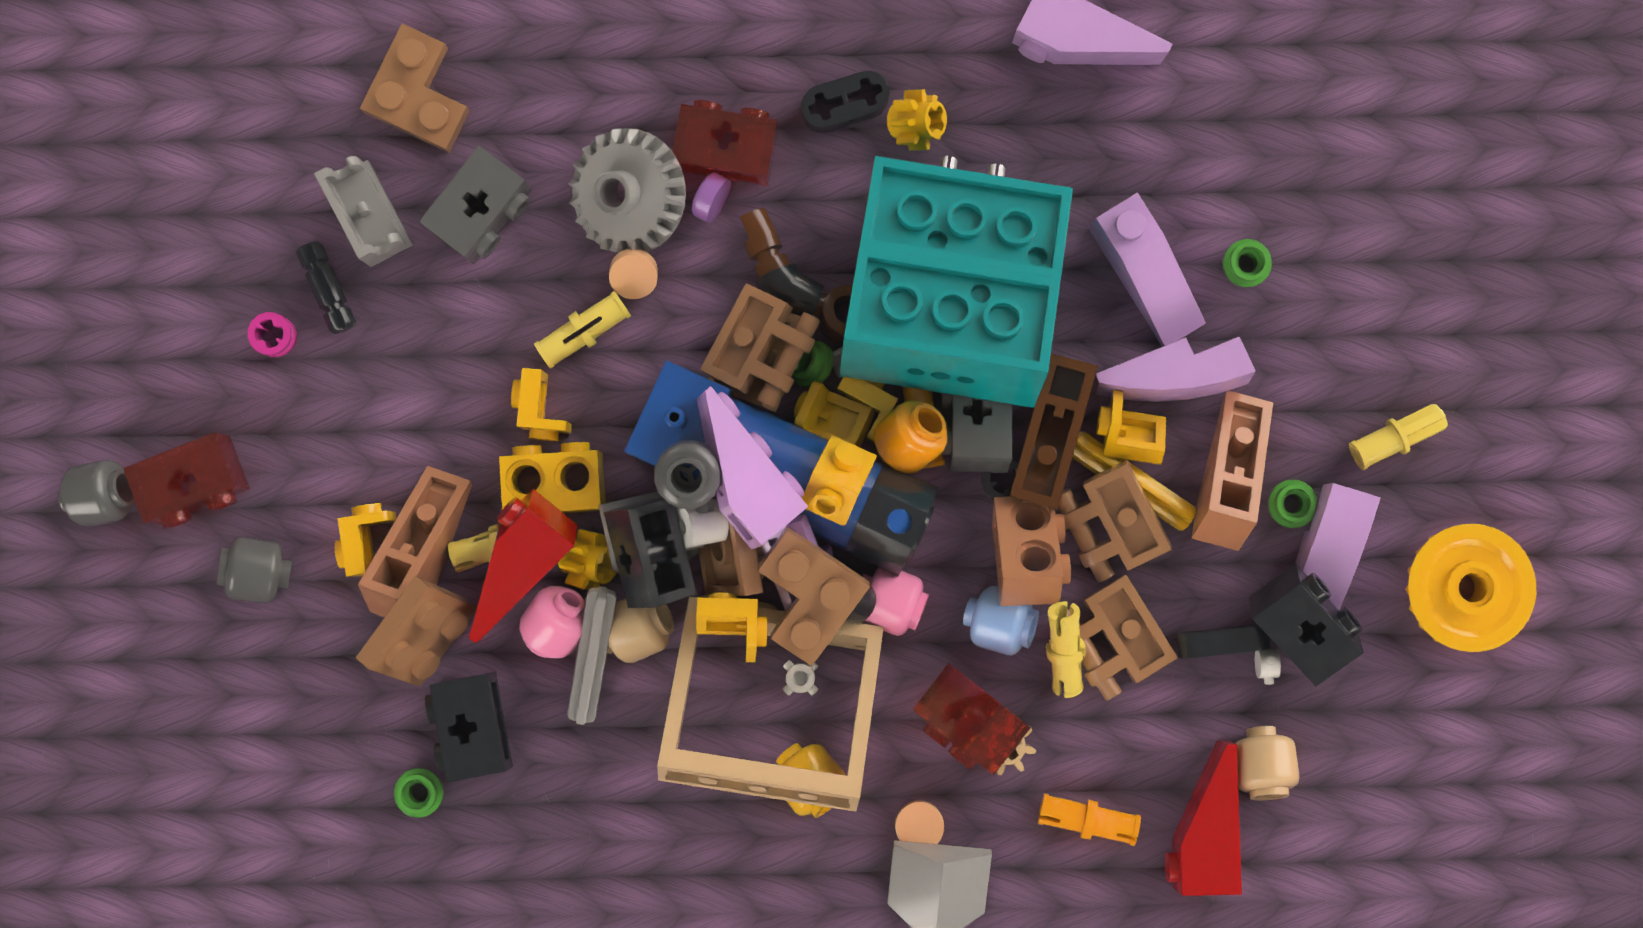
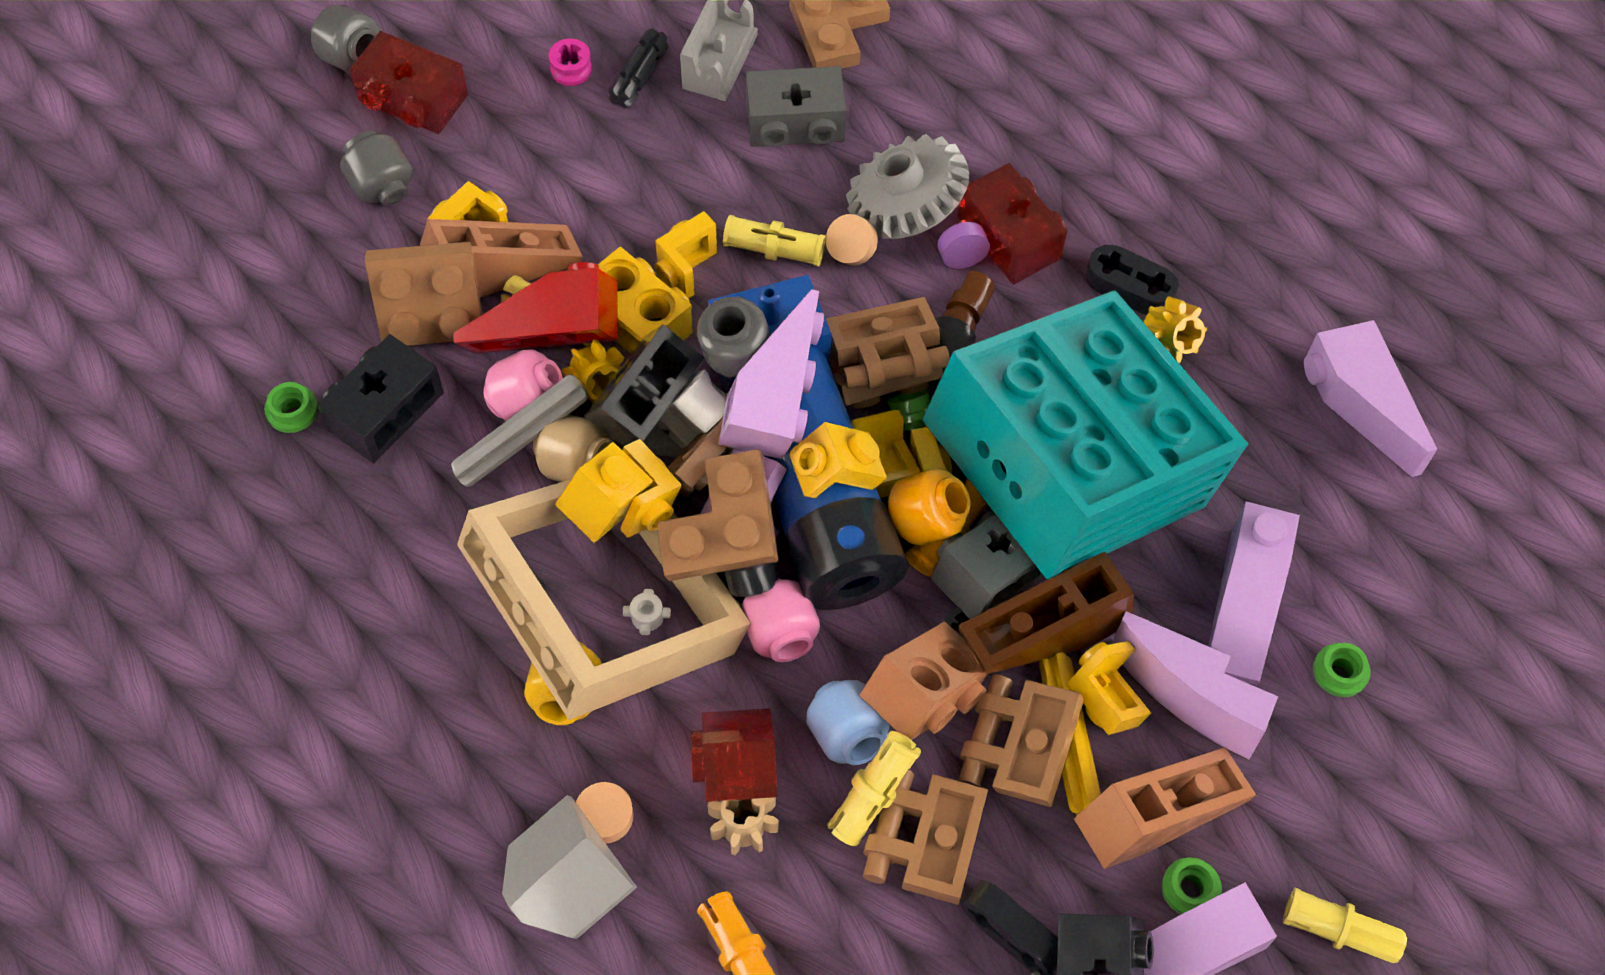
camera: 45 degrees right, 25 degrees down
none -> yellow brick [555,442,653,543]

